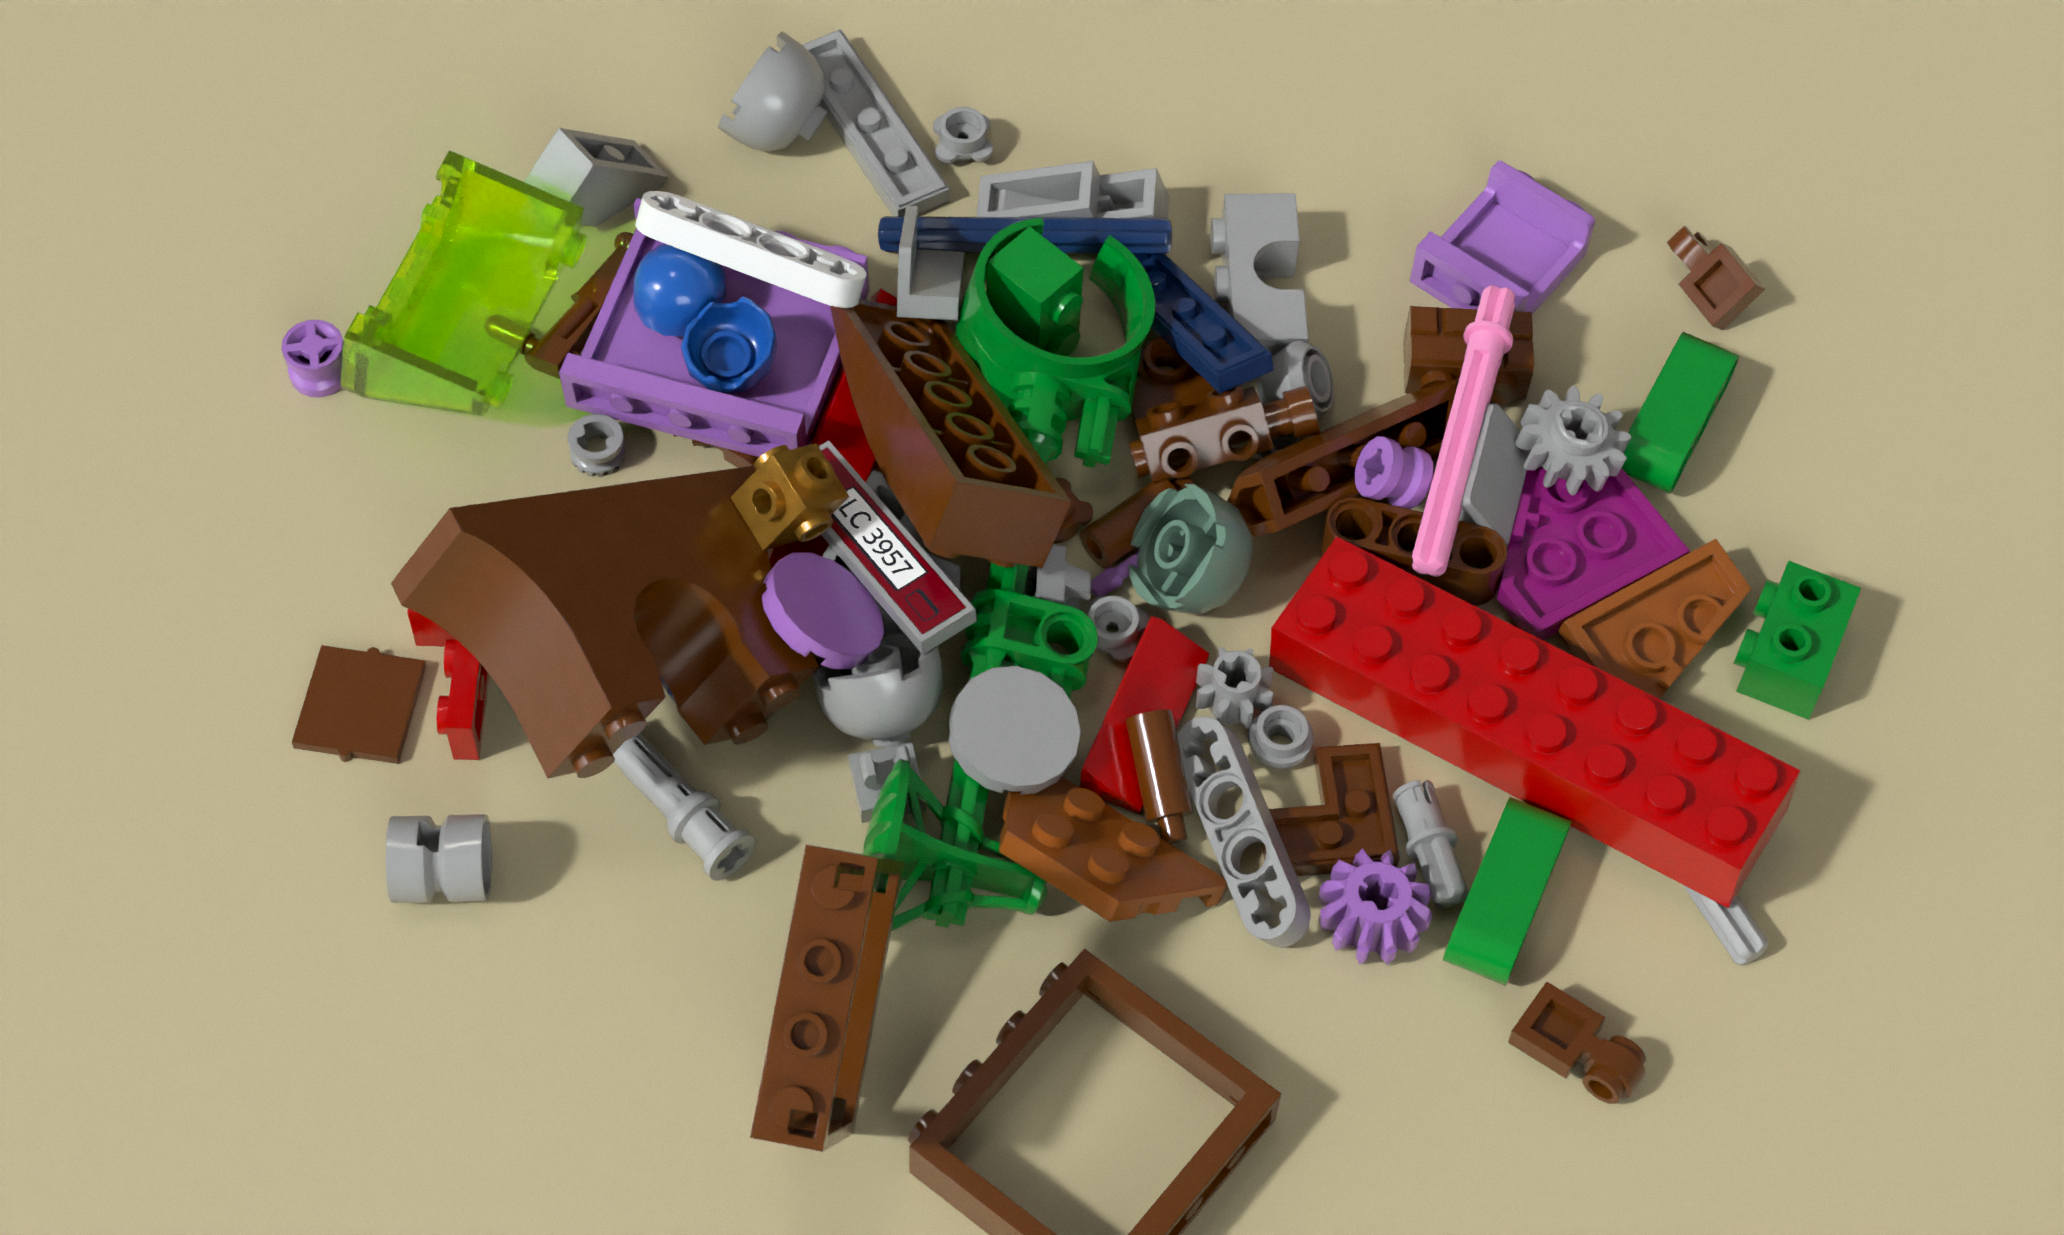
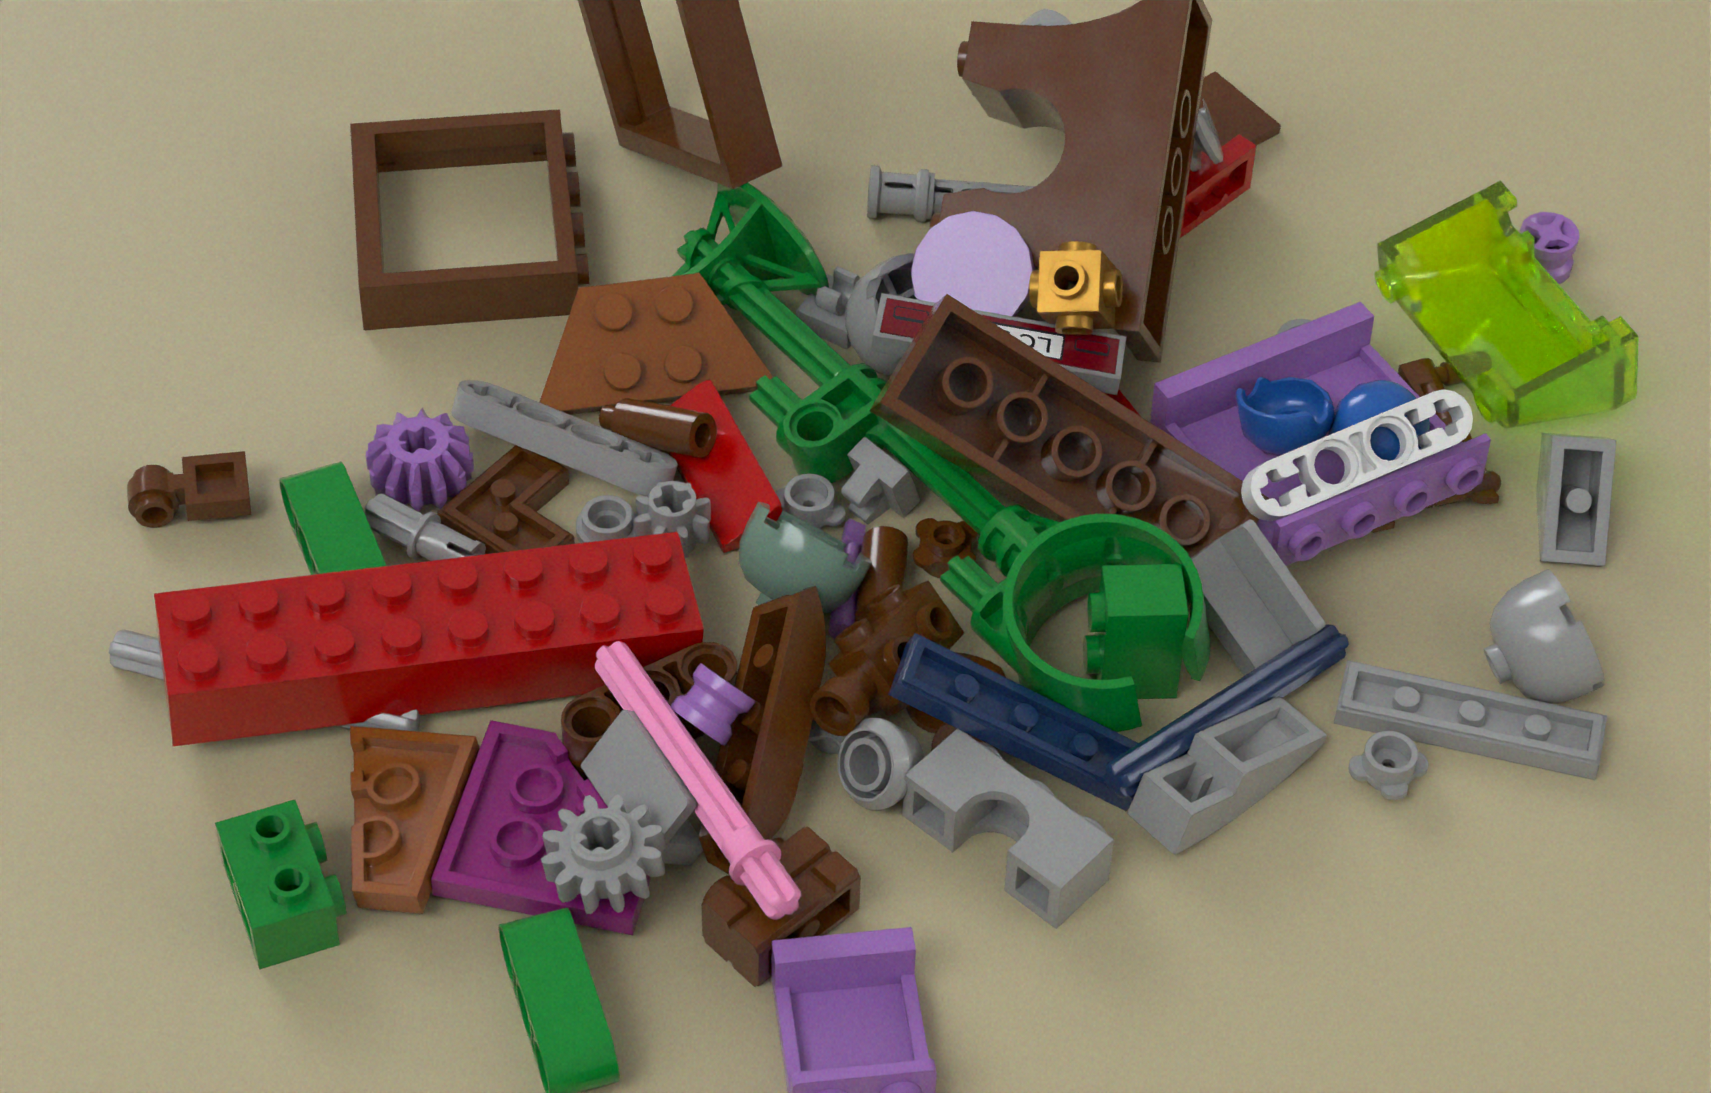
camera: 135 degrees right, 10 degrees down
light grey tile [949,666,1081,795] -> none

